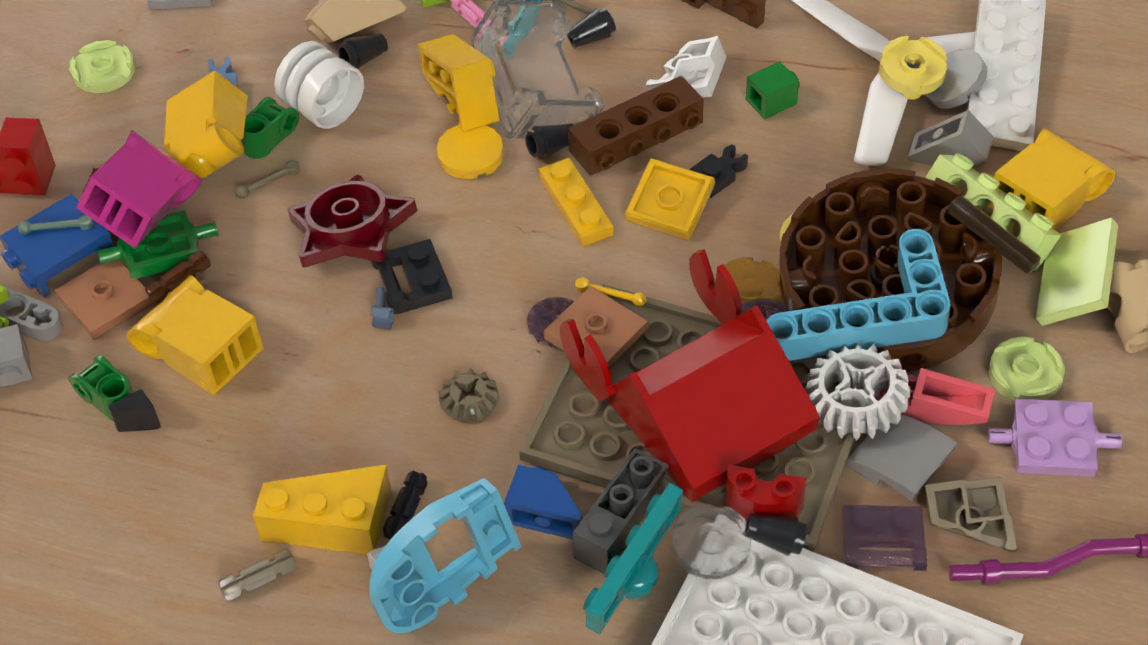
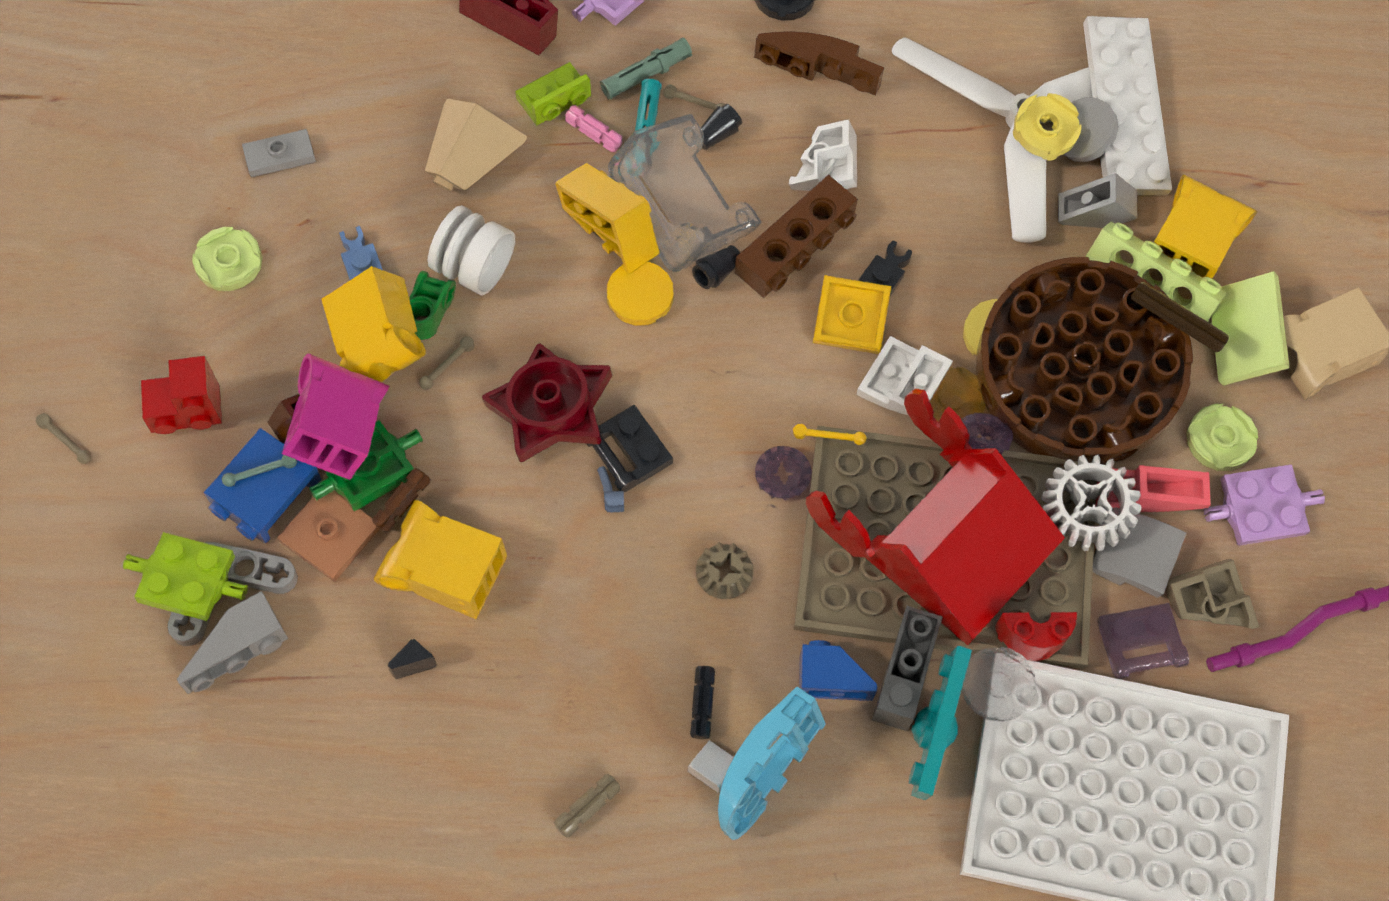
camera: 20 degrees left, 15 degrees up
green piece [68,354,134,421] -> none
yellow wedge [253,464,391,555] -> none
black cone [338,33,388,69] -> none
yellow plate [538,158,614,247] -> none
nougat plate [544,286,648,368] -> none
black cone [744,513,807,556] -> none
green brick [746,61,800,120] -> none
medium azure beam [766,229,950,361] -> none
none -> white slope [857,336,953,415]

